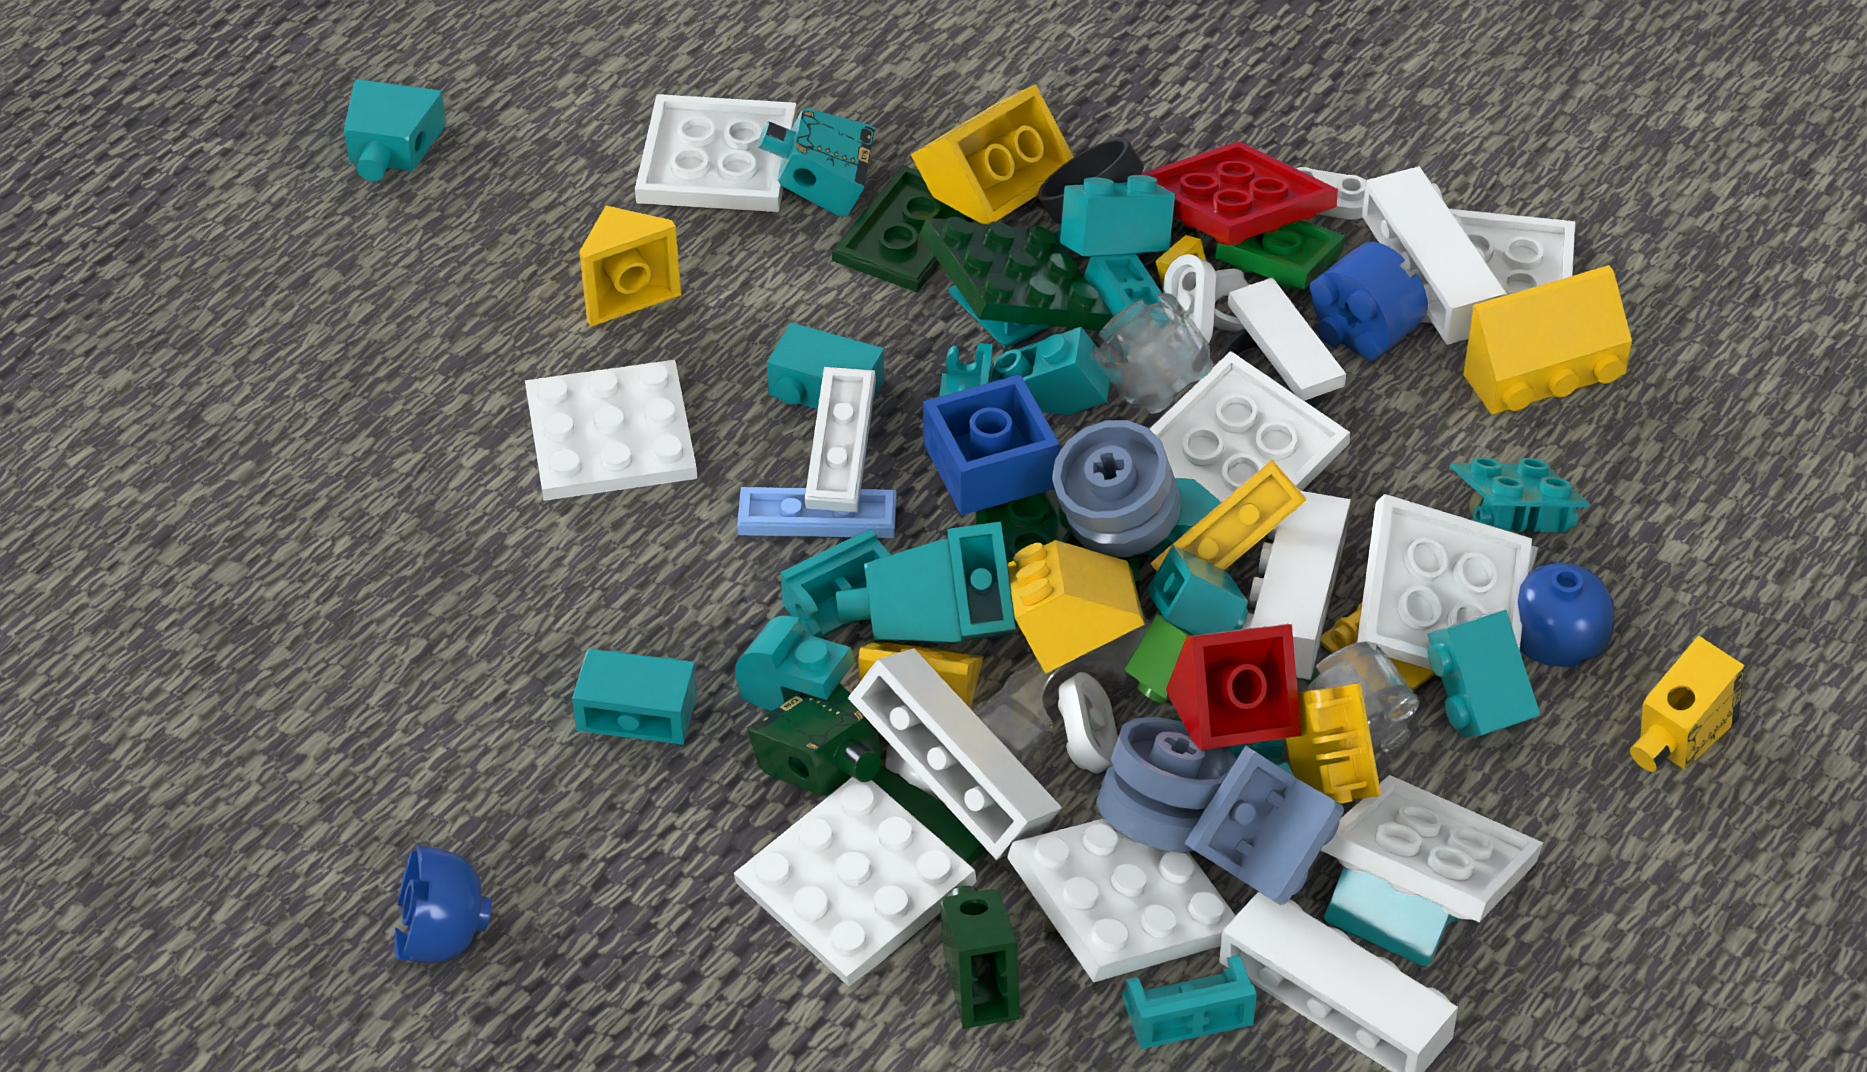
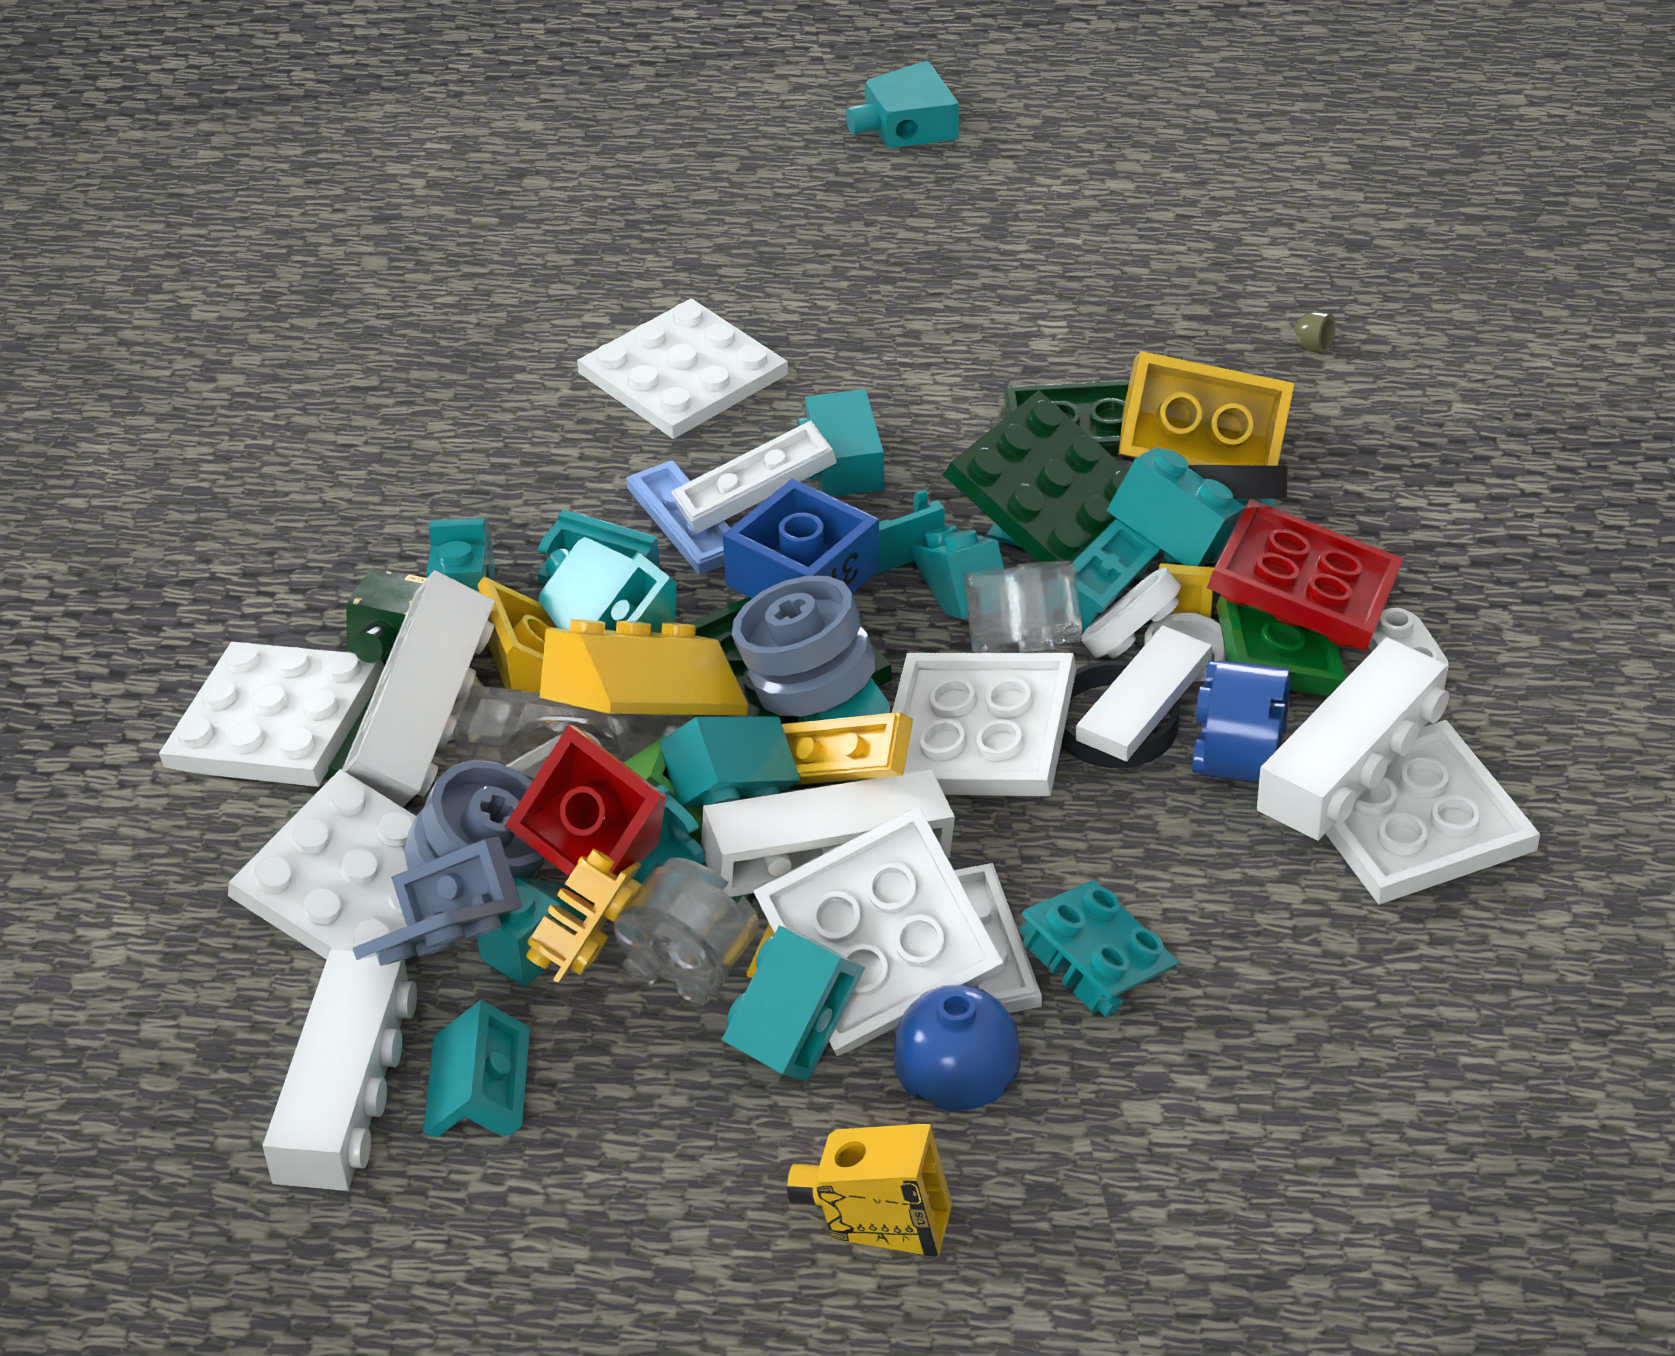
camera: 60 degrees right, 5 degrees down
blue cylinder [394,845,491,963] -> none
teal brick [572,649,697,745] -> none
yellow slope [579,206,681,327] -> none
white plate [635,94,797,212] -> none
teal torso [758,108,875,216] -> none
dark green torso [941,886,1020,1029] -> none
teal hinge [1122,955,1257,1049] -> none
white plate [1321,775,1543,922] -> none
yellow slope [1463,265,1632,415] -> none
none -> olive hinge [1294,312,1336,354]

